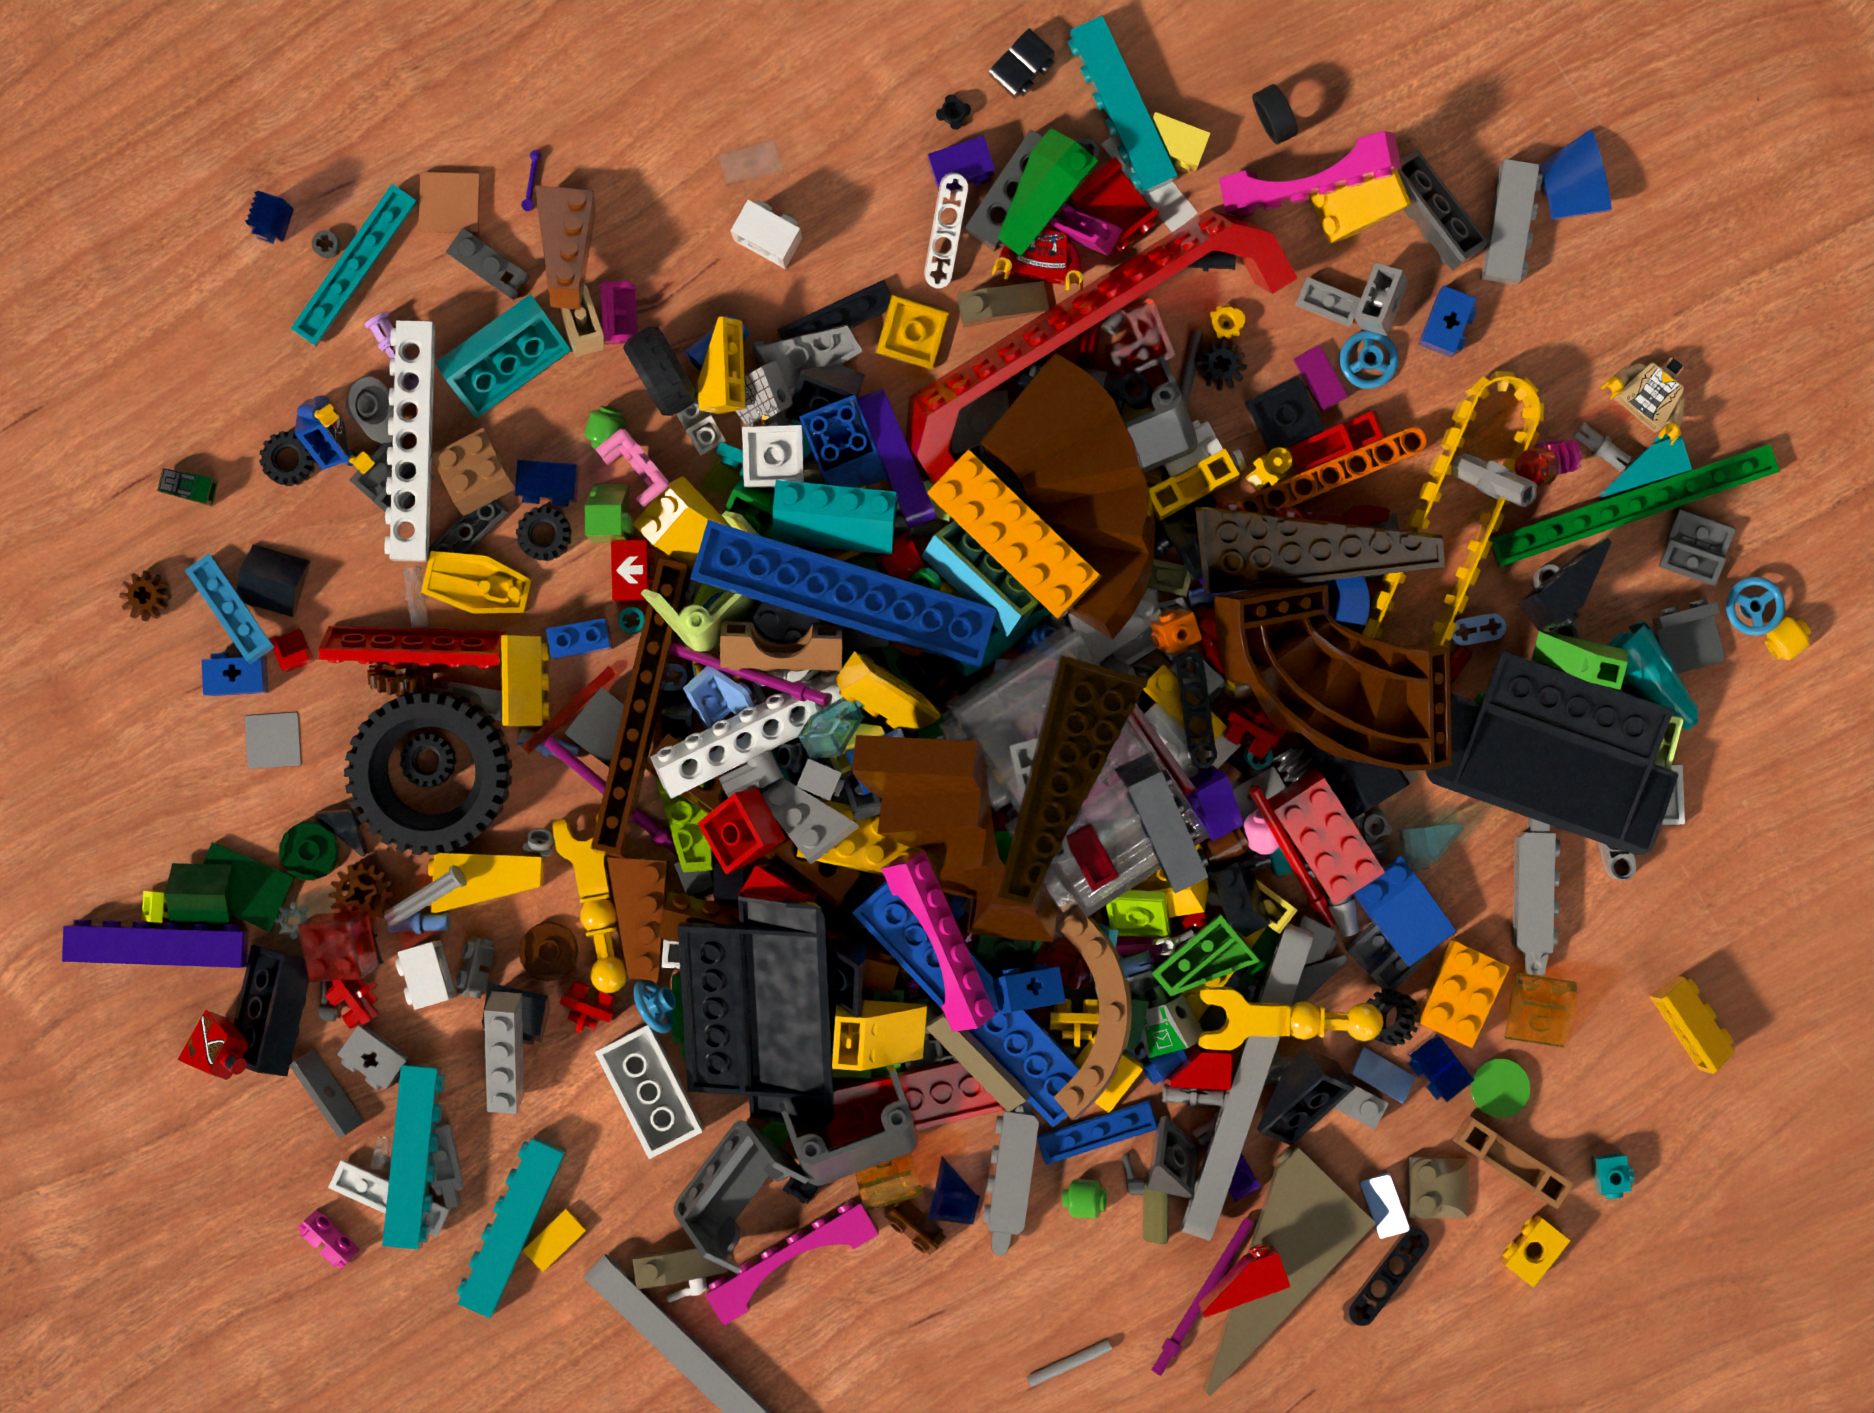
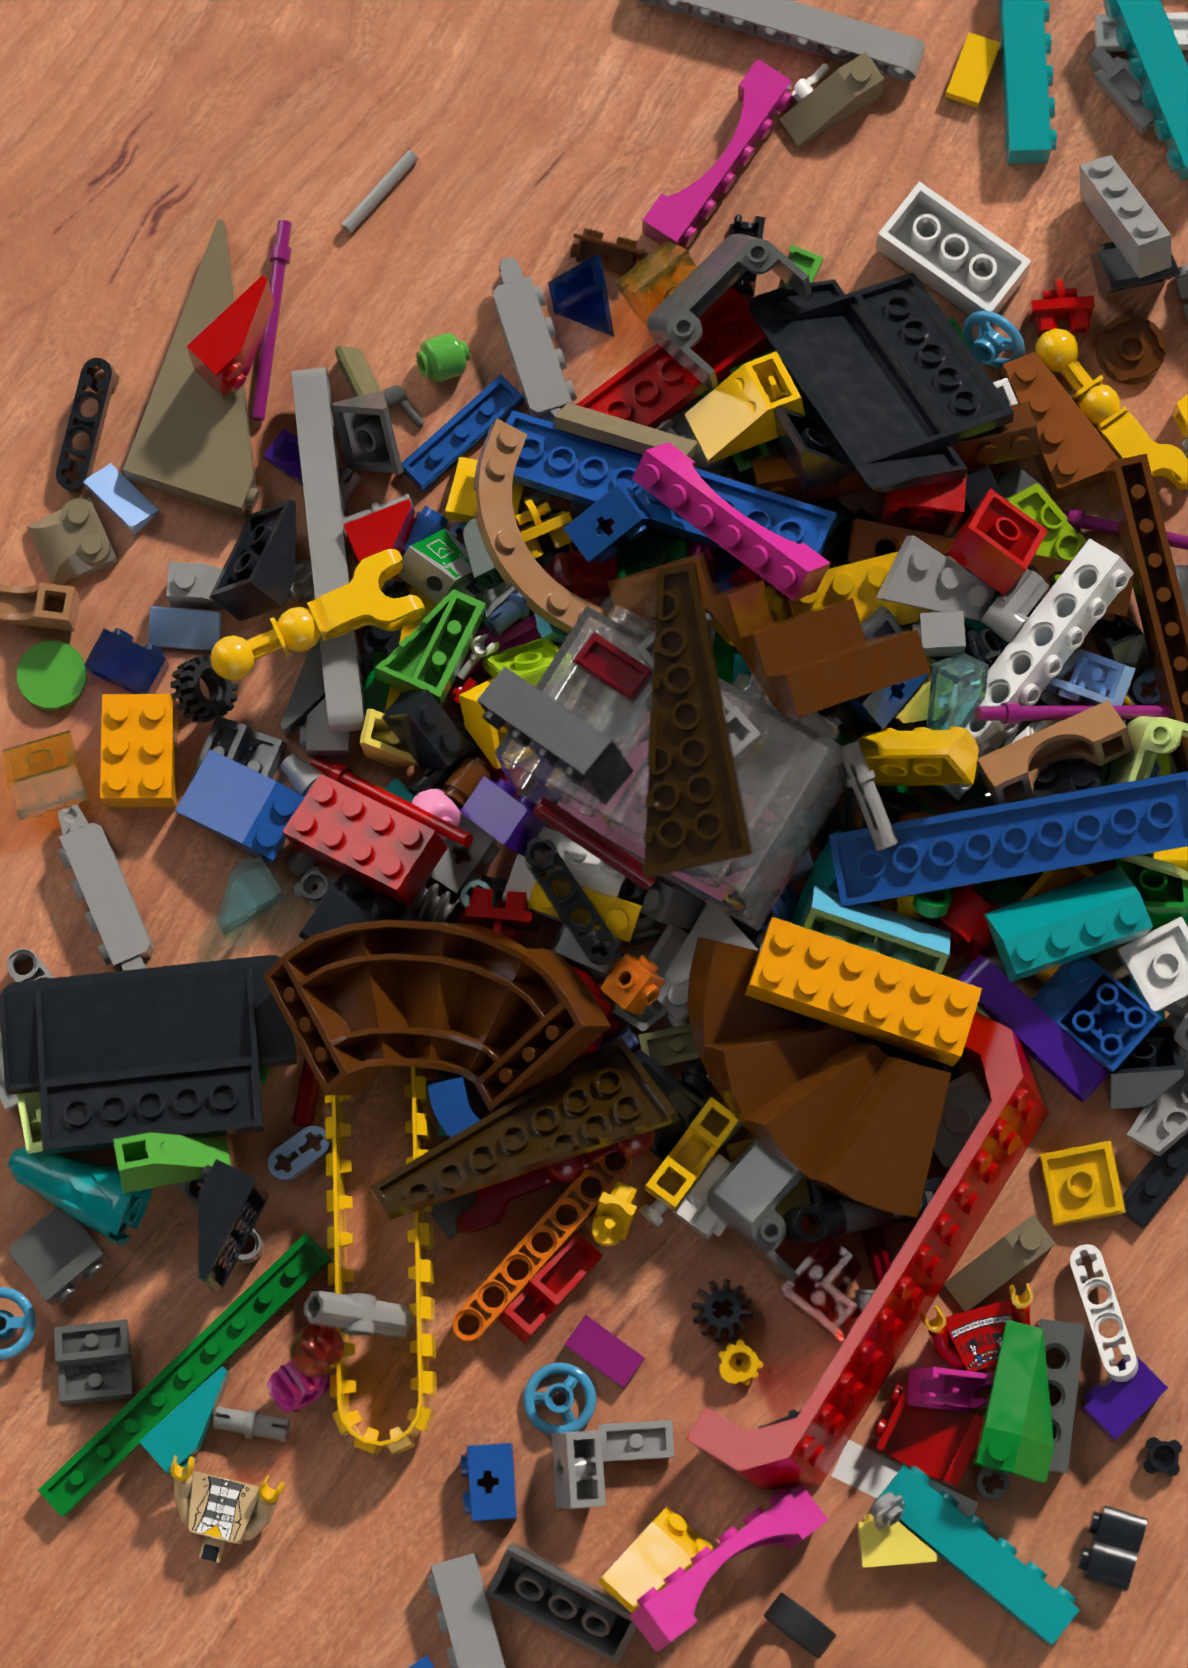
camera: 160 degrees right, 10 degrees down
dark grey windscreen [674,1120,809,1274] -> none
flat silver bar [1179,330,1204,408] -> none
black plate [1245,376,1325,452] -> none
none -> light grey pin [836,740,898,851]
none -> light grey plate [870,1492,906,1529]

